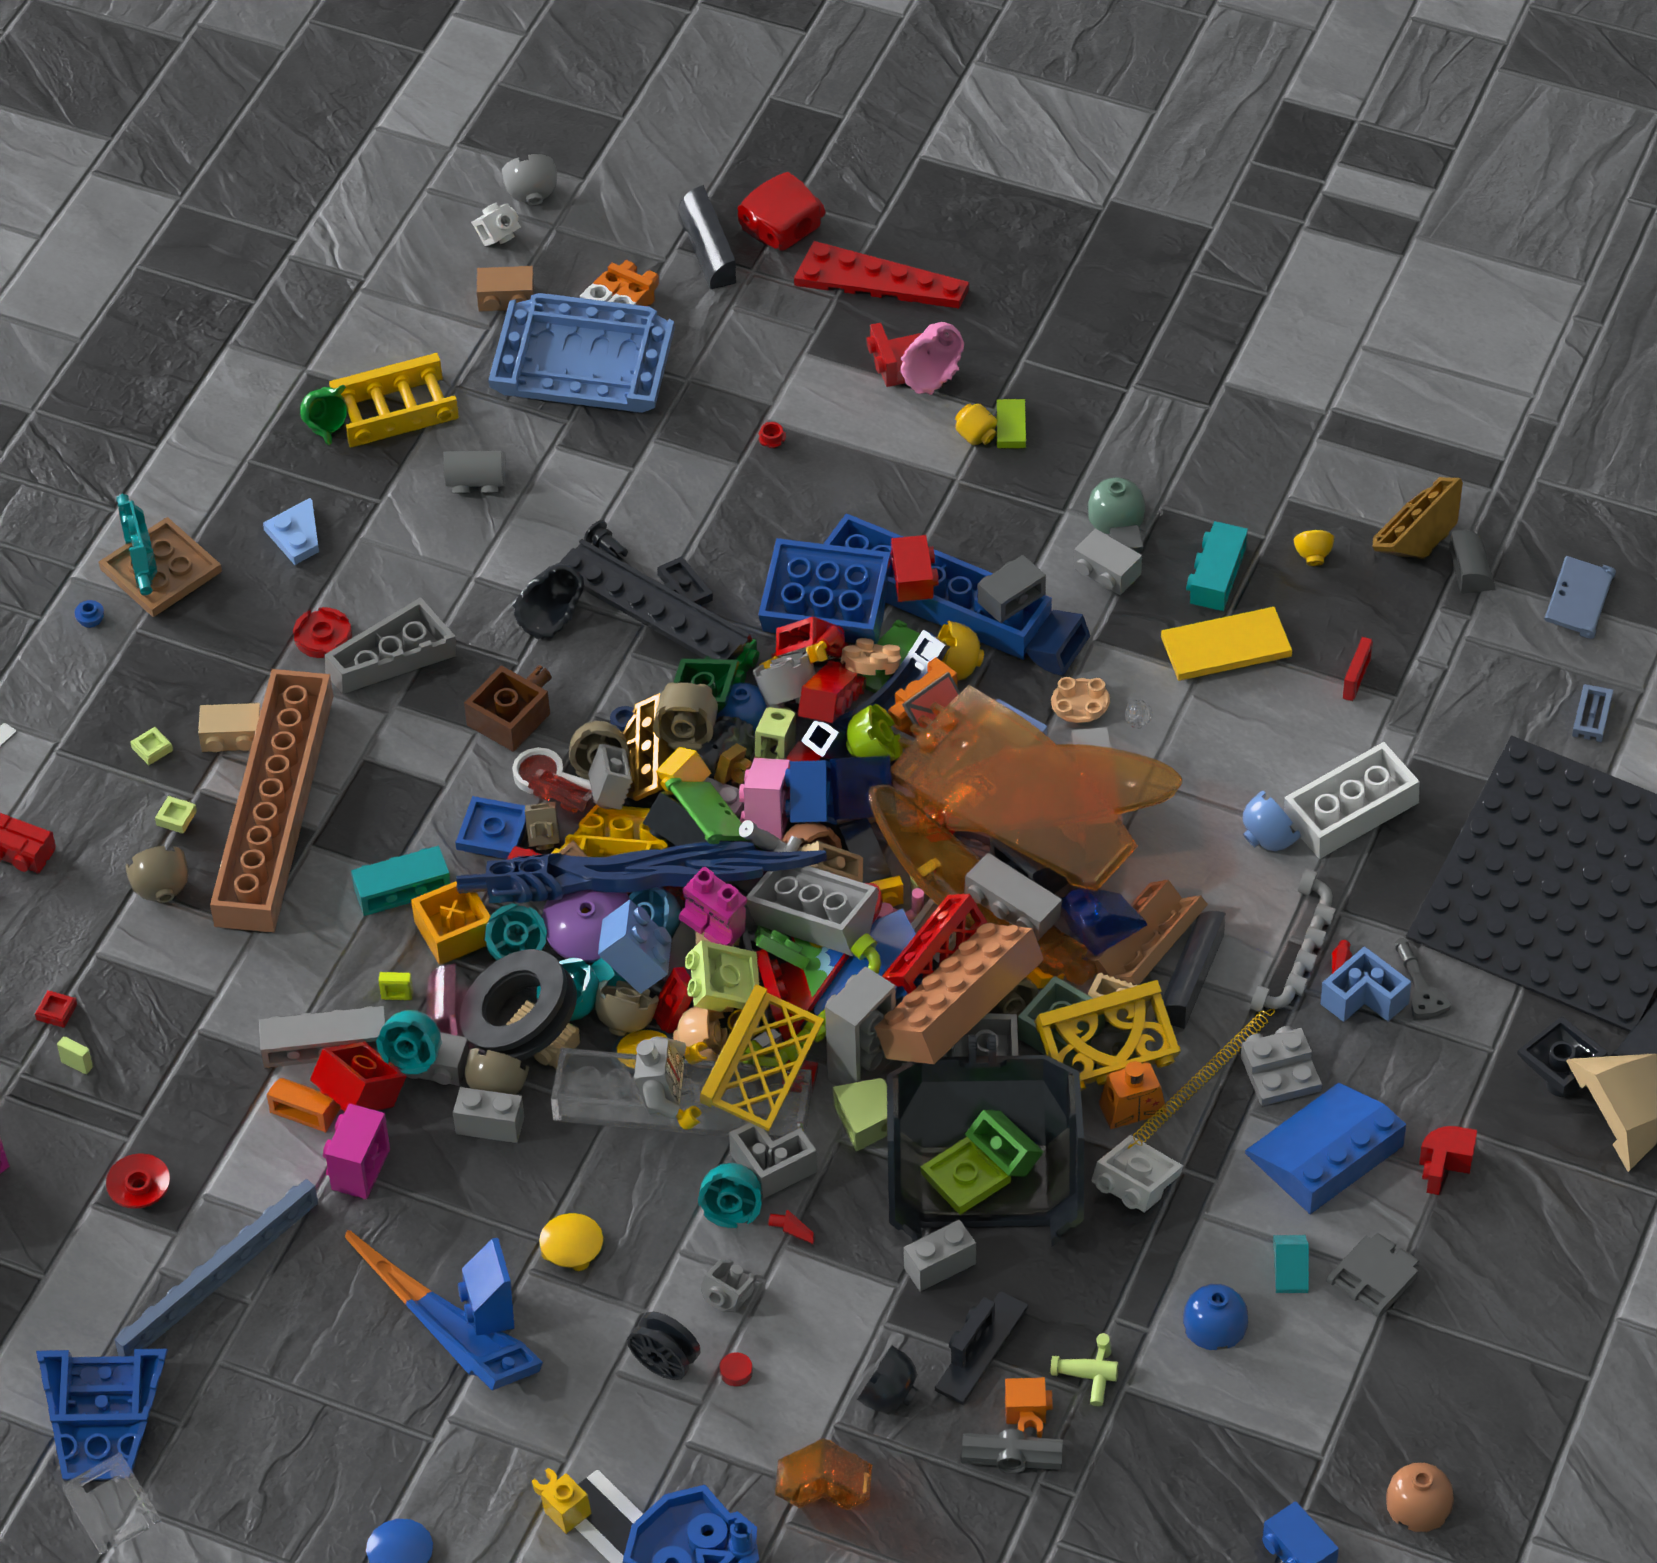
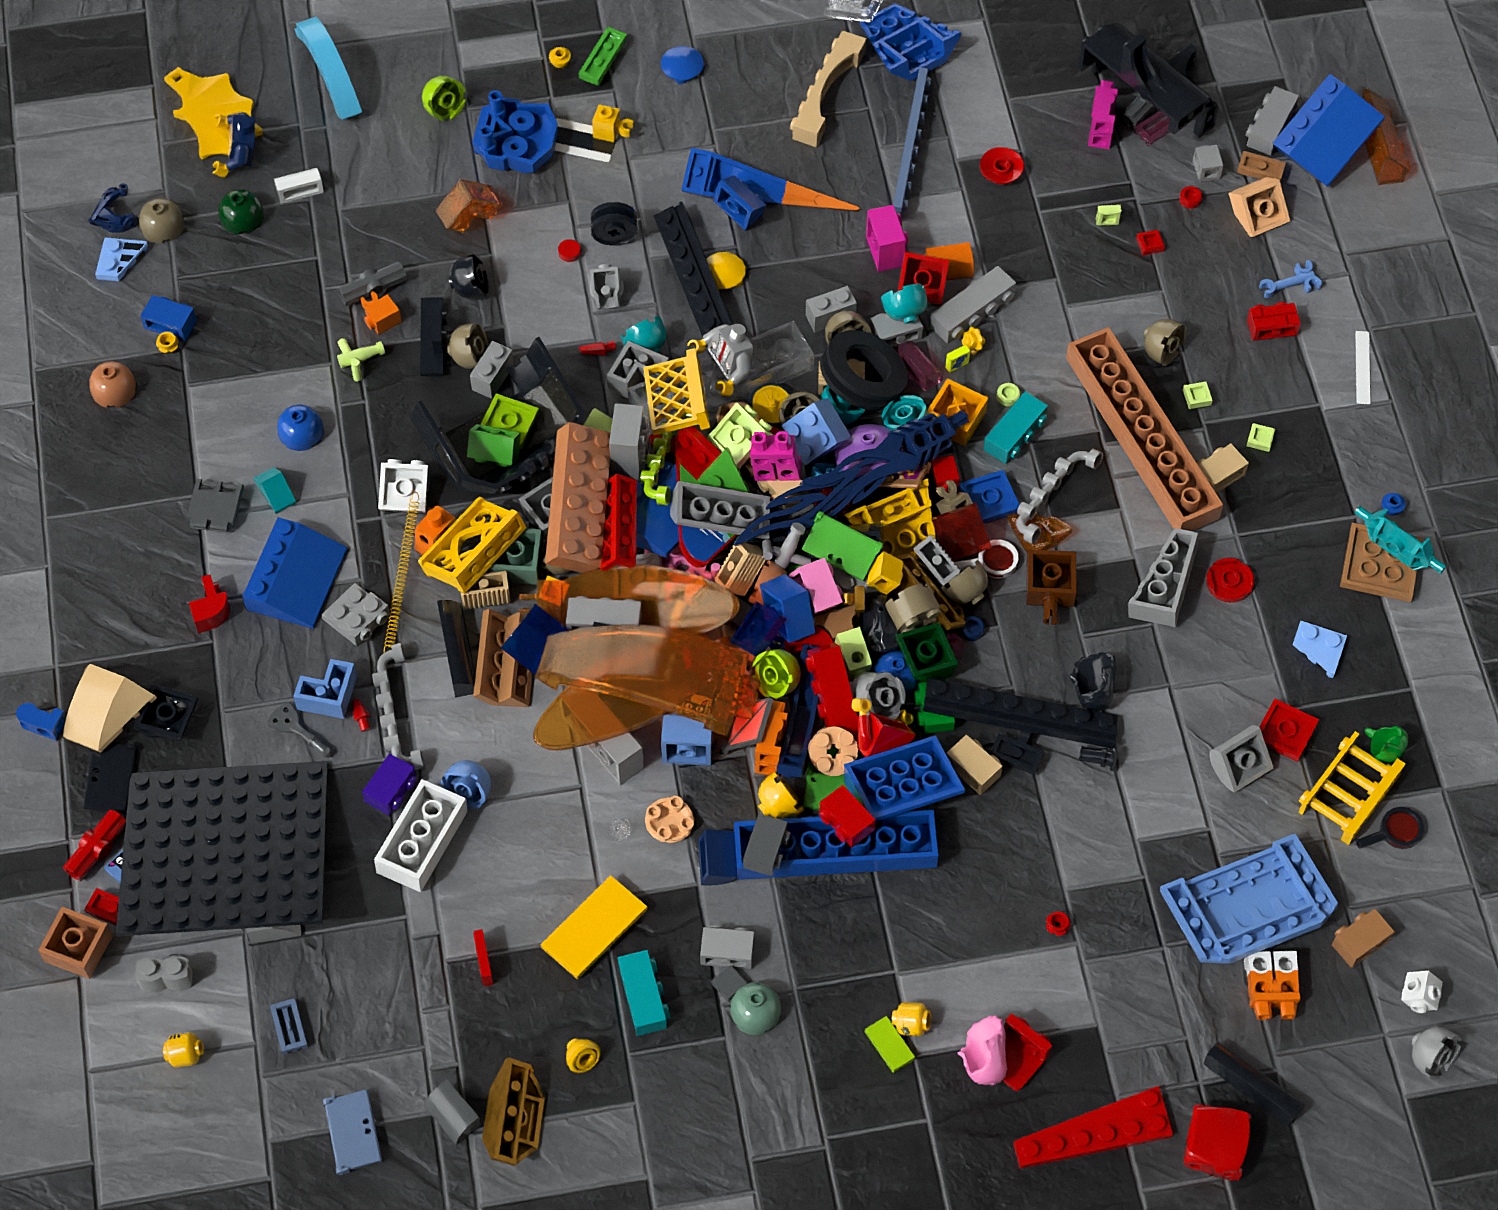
camera: 145 degrees right, 10 degrees up
none -> yellow plate [156,332,179,353]
none -> dark purple brick [362,753,417,816]
none -> dark tan cylinder [447,323,488,369]
none -> black plate [654,201,734,360]
none -> tan arch [790,31,866,147]
none -> tan brick [946,735,1002,795]
none -> yellow plant [962,327,985,355]
none -> yellowish green tile [997,383,1020,407]
none -> clear orange brick [1007,513,1072,554]
none -> light grey bar [1016,449,1103,544]
none -> red plate [1259,698,1319,762]
none -> piece [1356,807,1424,849]

